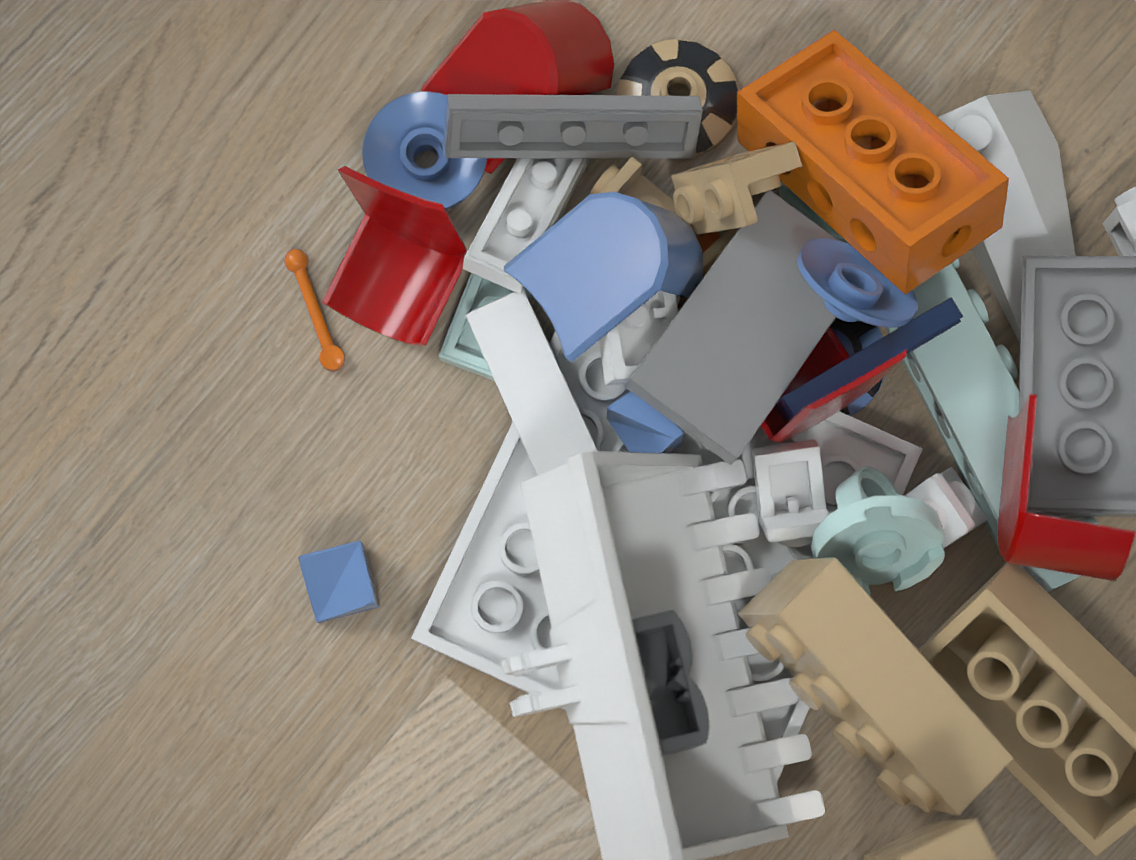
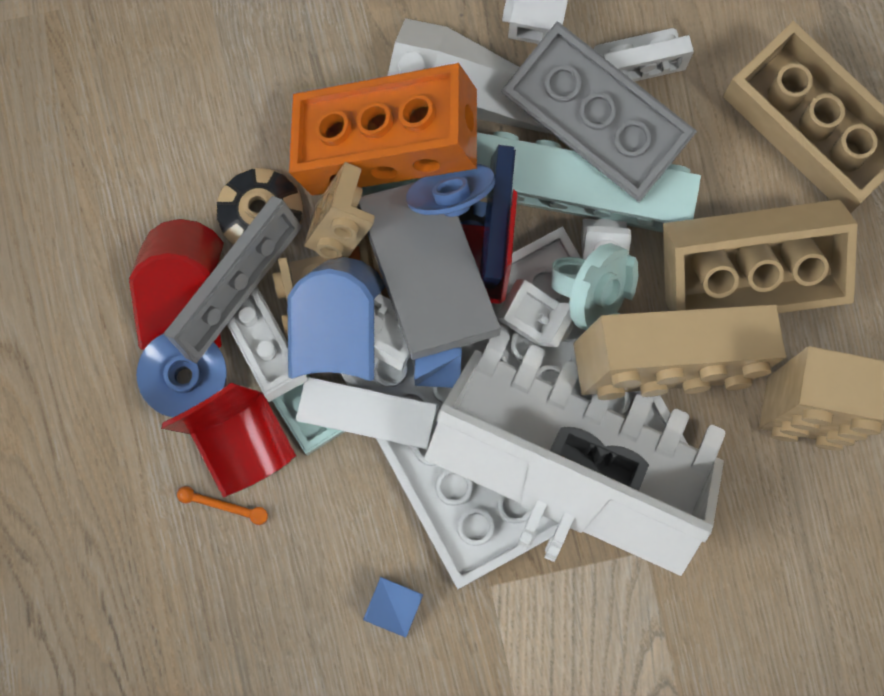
camera: 55 degrees left, 0 degrees up
red piece [998,394,1136,581] -> none

